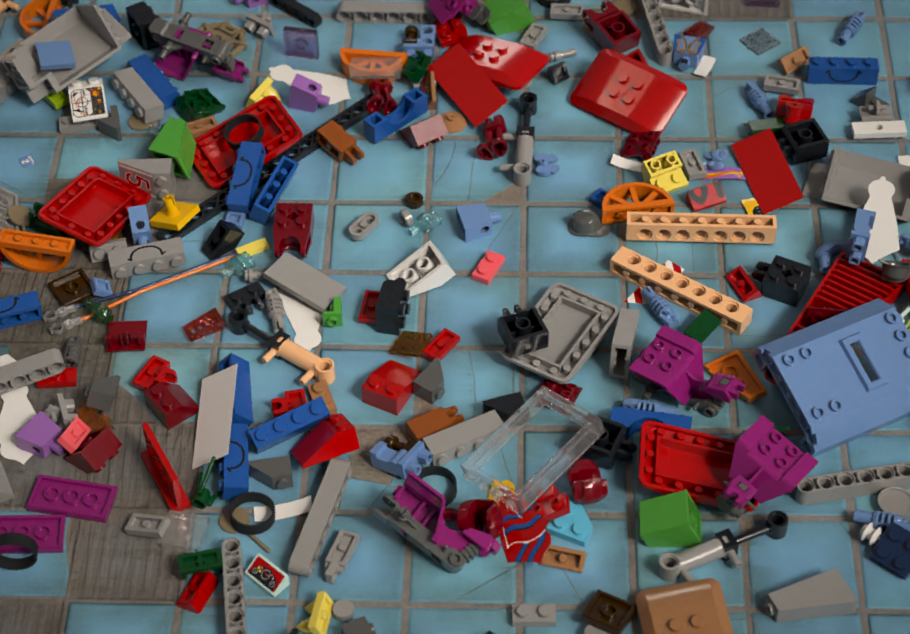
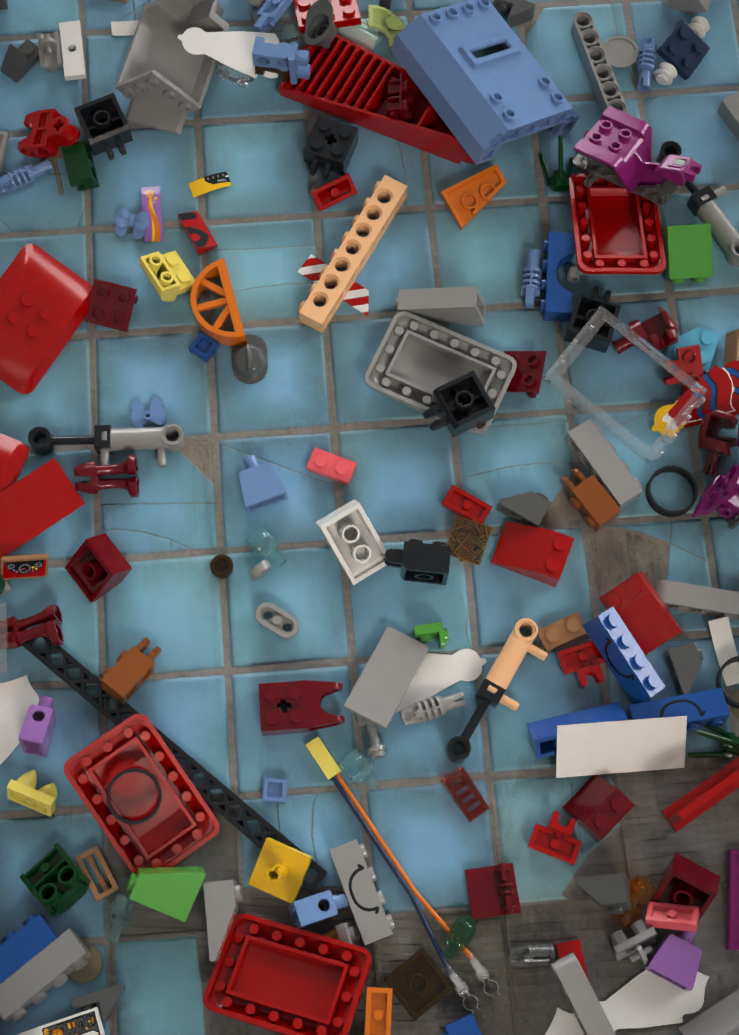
camera: 100 degrees left, 25 degrees up
medium blue tile [90,277,113,297] -> none
black slope [201,220,245,260] -> none
black hinge [224,281,265,315] -> none
blue brick [225,141,266,215] -> none
blue brick [249,155,299,225] -> none
red plate [359,290,380,324] -> none
blue arch [363,87,428,144] -> none
medium blue hips [369,434,433,479] -> none
medium nougat piece [441,111,467,133] -> none
black slope [482,392,528,426] -> none
white sticker [610,154,643,172] -> none
light nougat brick [626,211,777,244] -> none
magenta piece [629,325,746,417] -> none
medium blue hinge [641,286,679,328] -> none
light grey plate [678,148,707,181] -> none
dark green hinge [683,309,722,345] -> none
red sticker [731,128,804,215] -> none
medium blue arm [815,238,850,275] -> none

